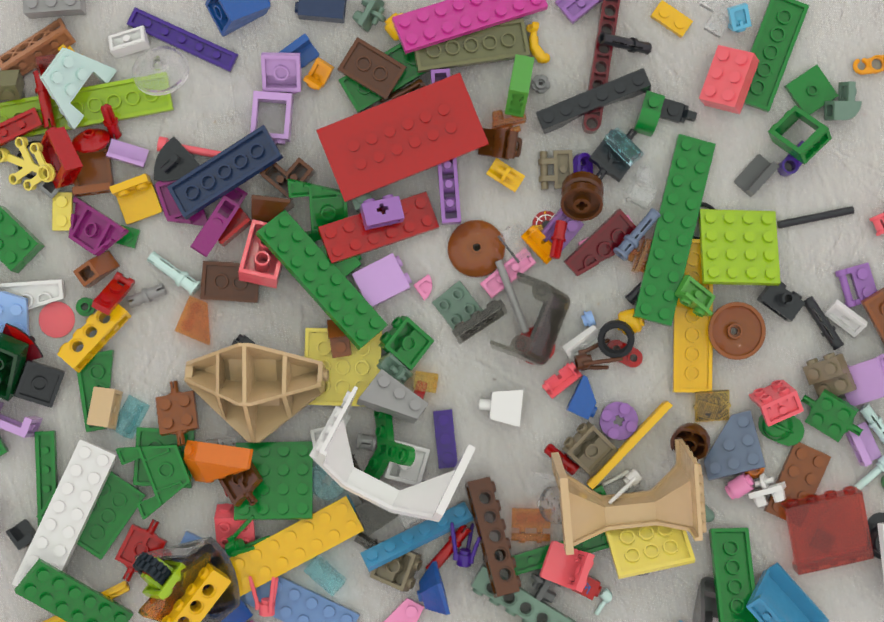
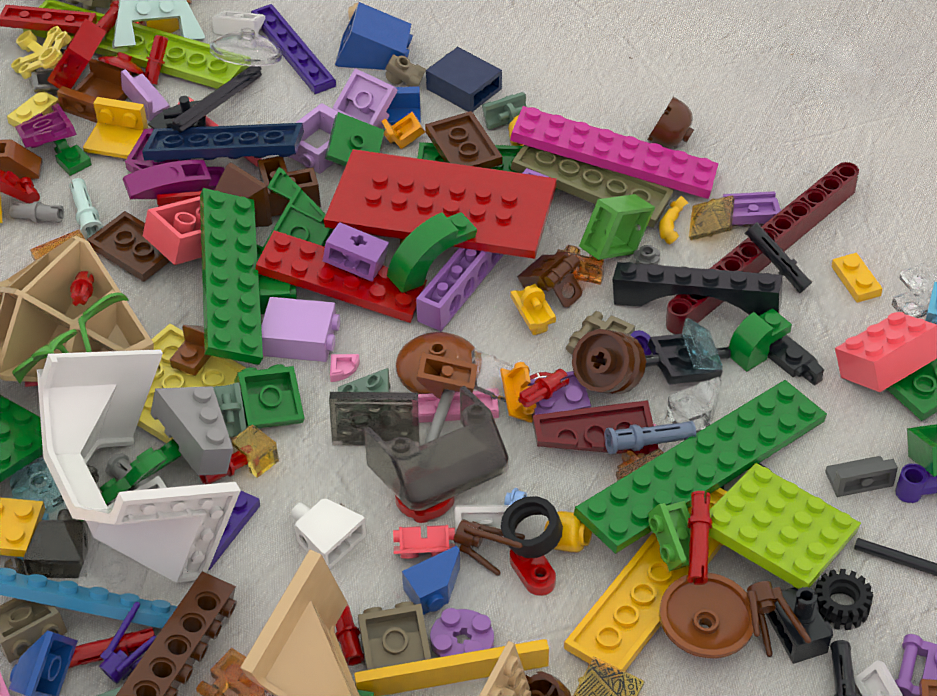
camera: 35 degrees right, 40 degrees down
none -> bright green plant [12,292,129,384]
none -> red axle [70,271,94,306]
none -> black axle [172,64,262,133]
none -> green plate [325,112,385,167]
none -> dark tan plate [385,54,426,87]
none -> green arch [387,212,478,293]
none -> dark orange slope [416,352,478,399]
none -> red pin [687,491,712,585]
none -> clear yellow piece [689,195,735,240]
none -> reddish brown plant [747,581,811,657]
none -> black tyre [814,569,873,630]

